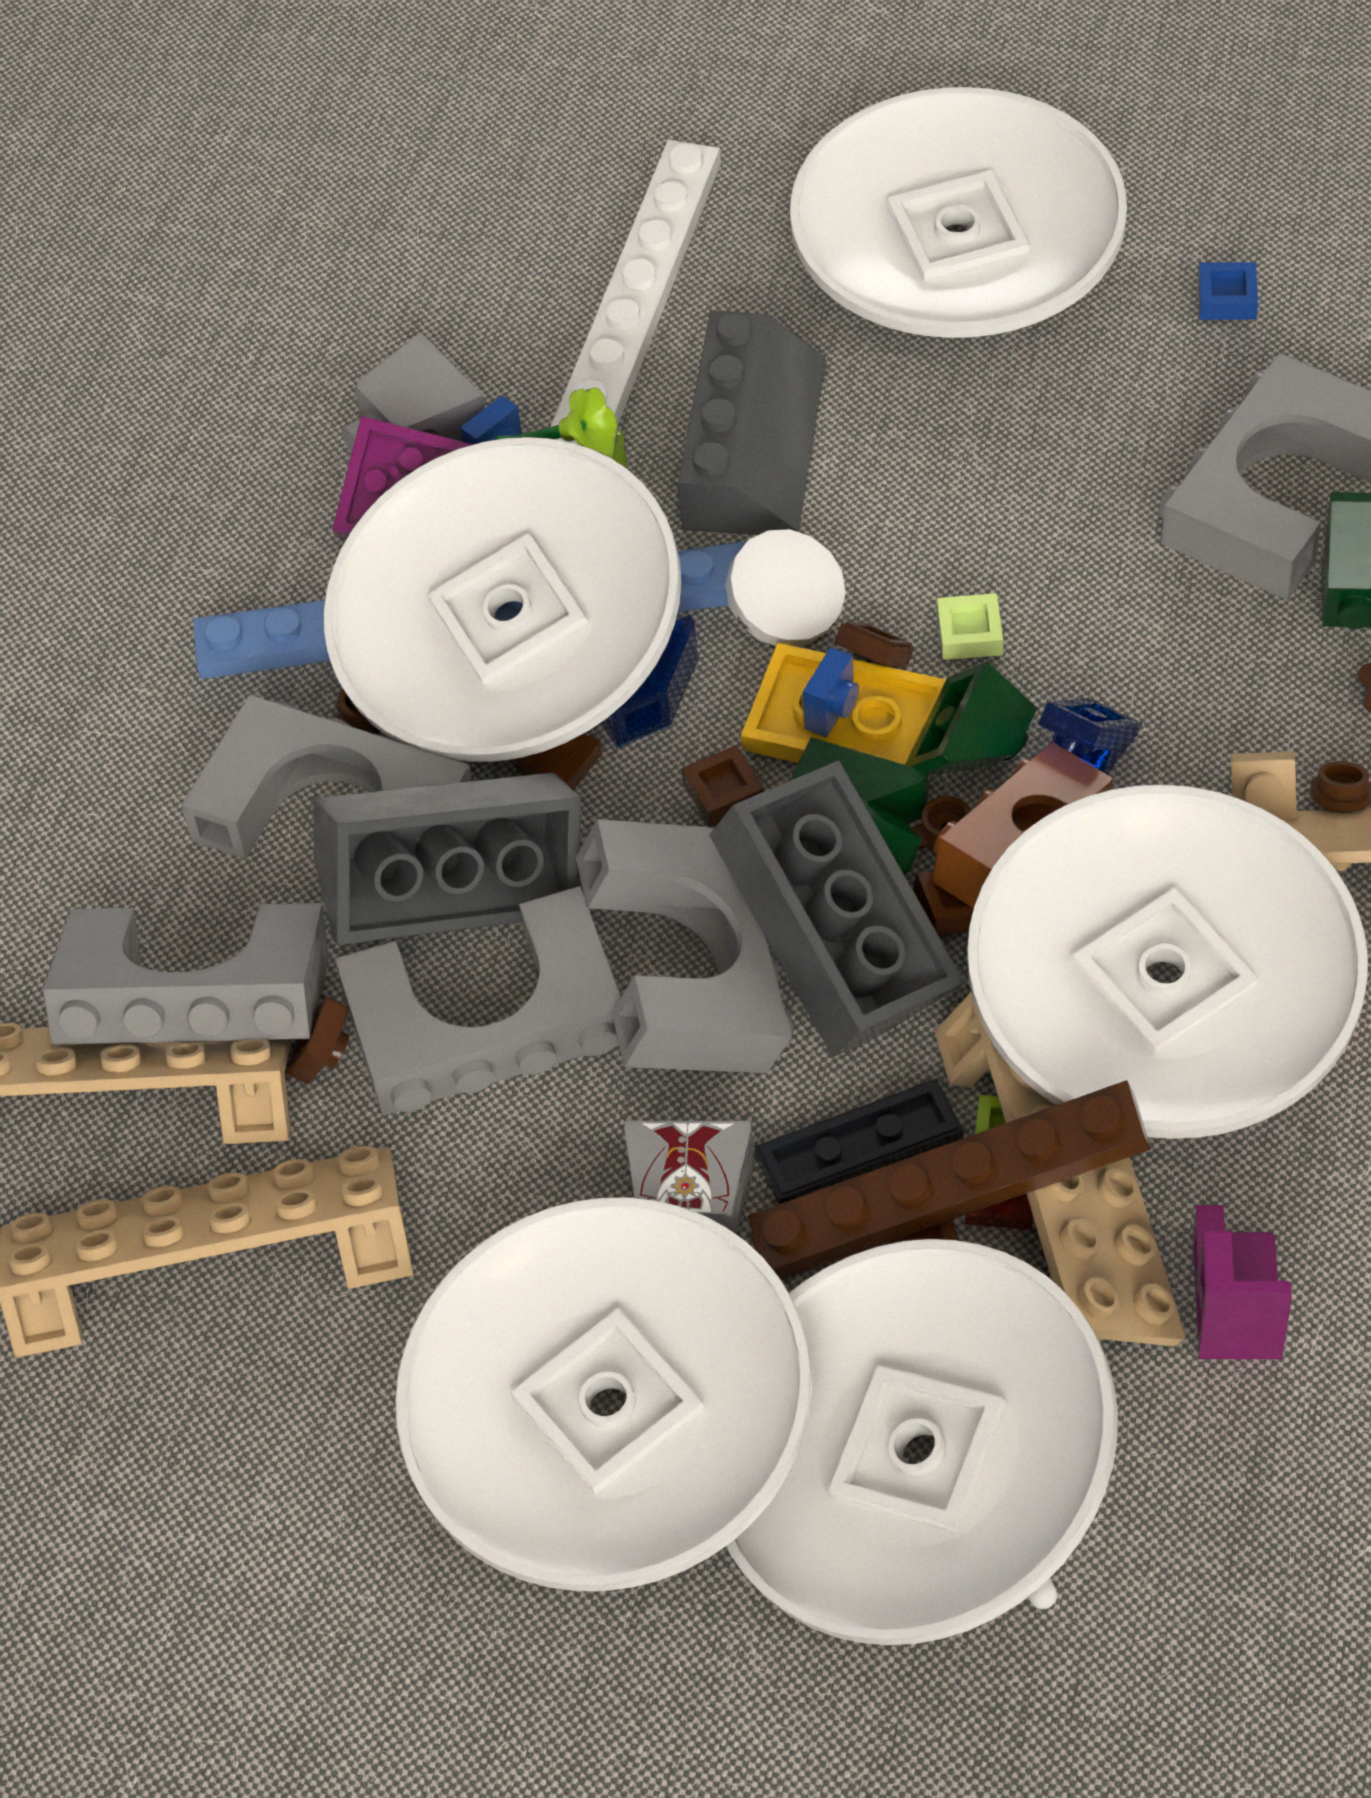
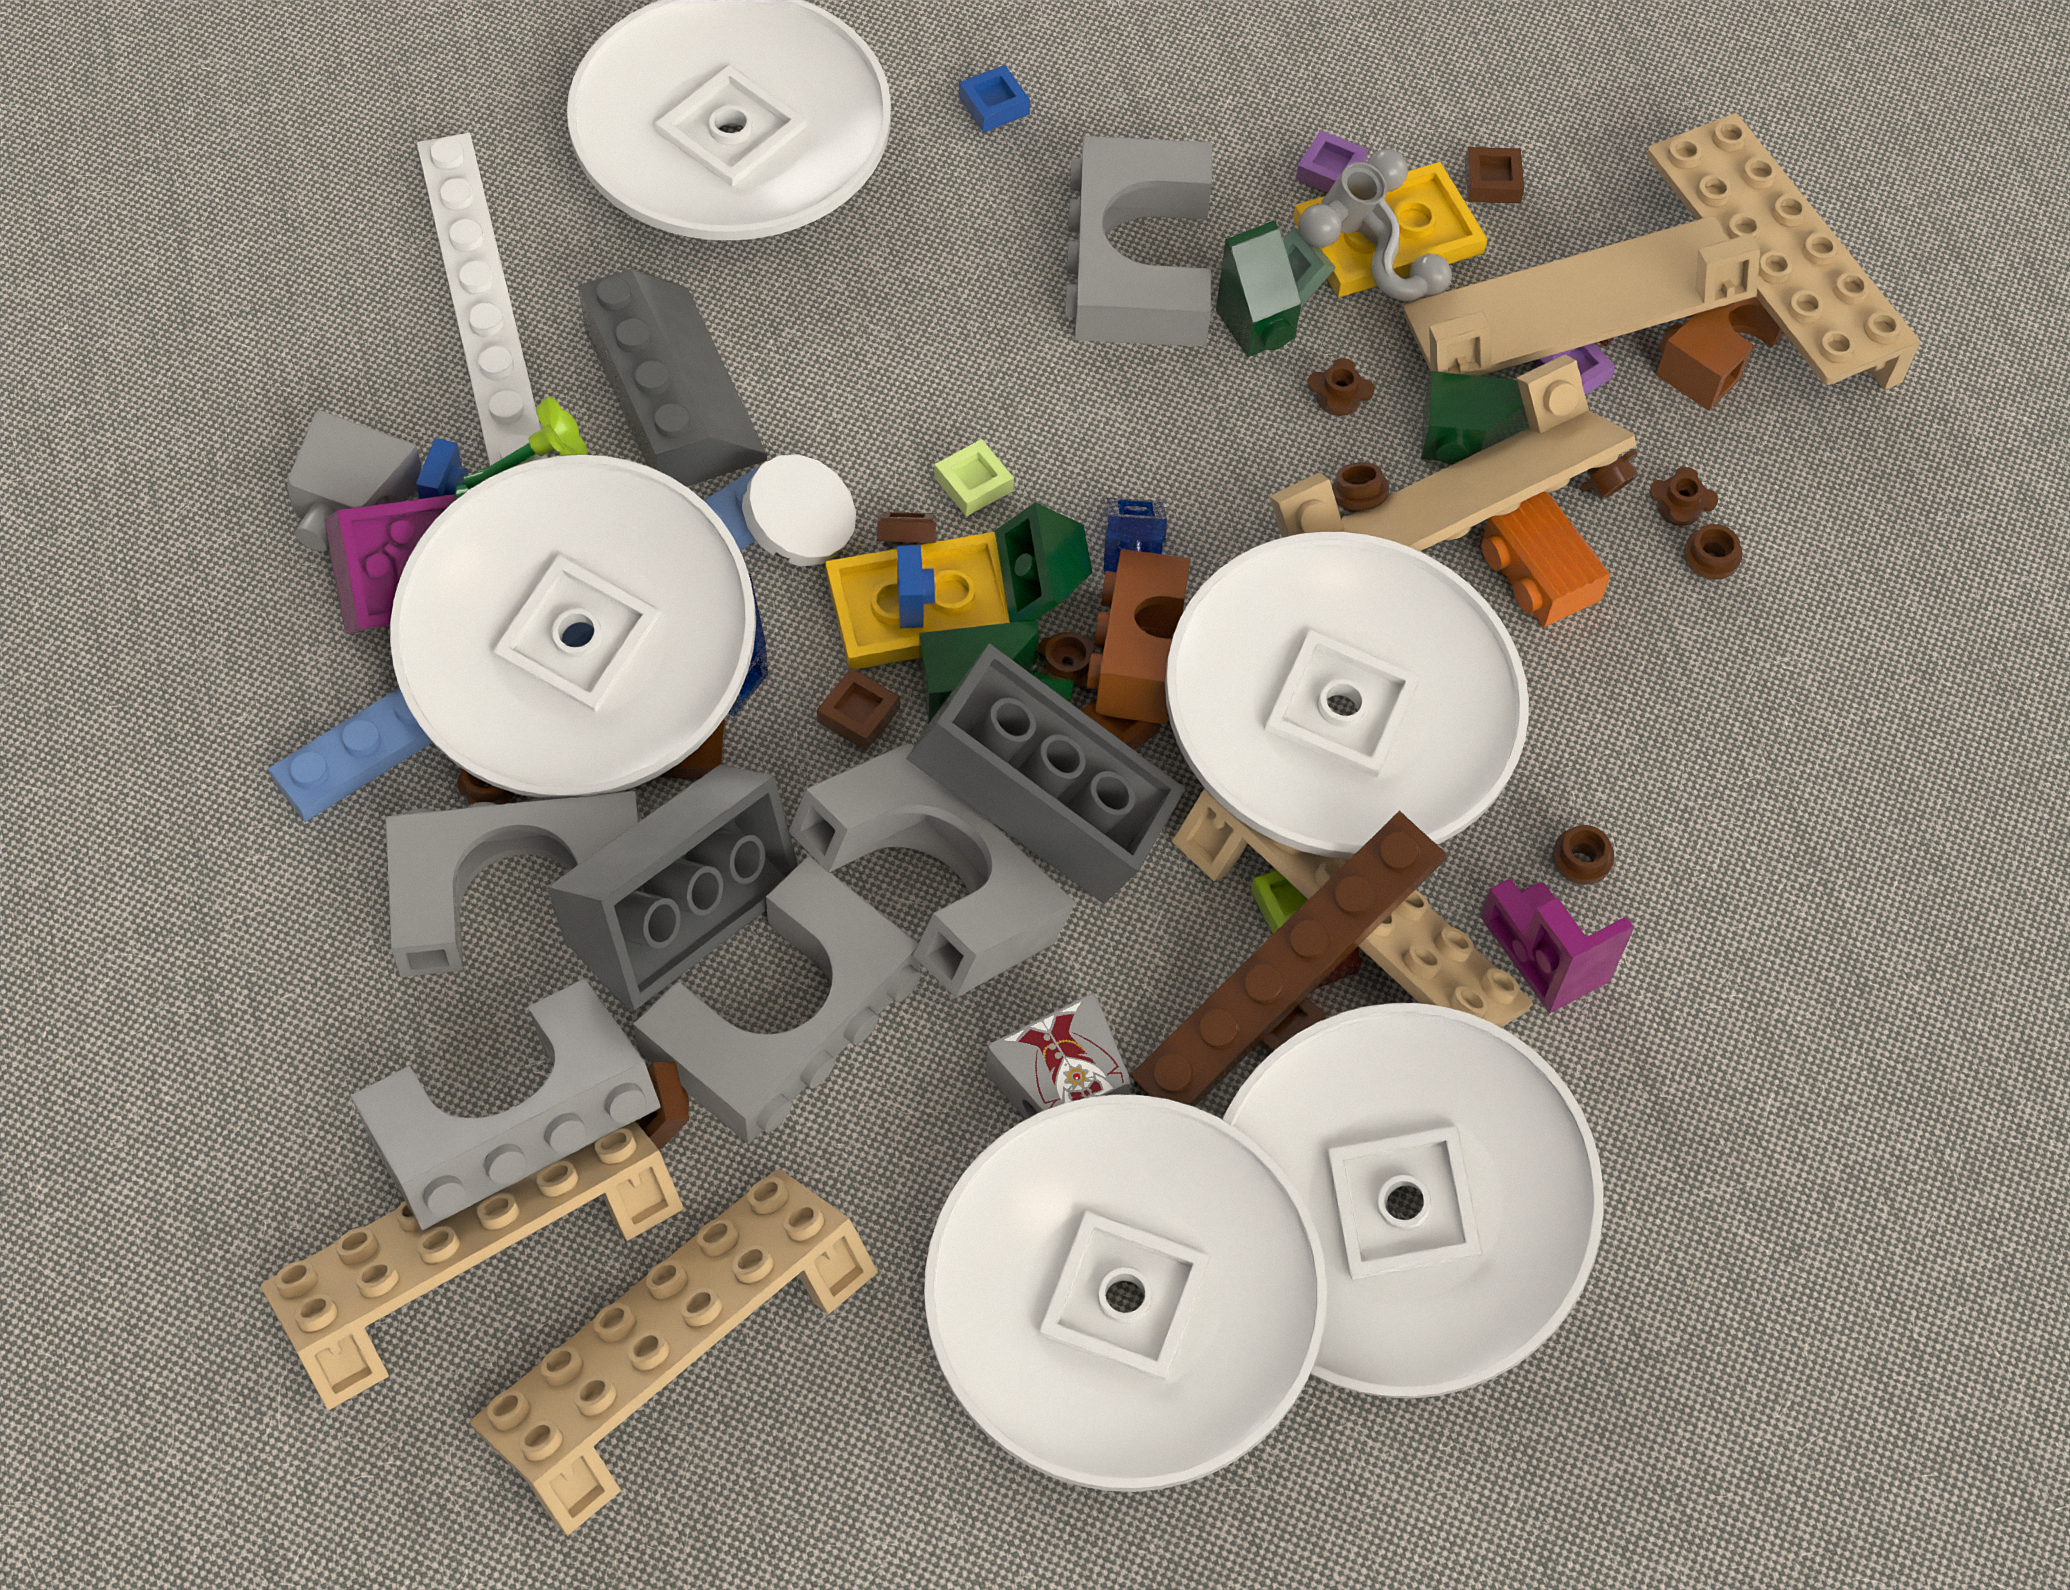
camera: 40 degrees left, 5 degrees up
black tile [755,1078,963,1205] -> none
none -> reddish brown plate [1552,825,1614,885]

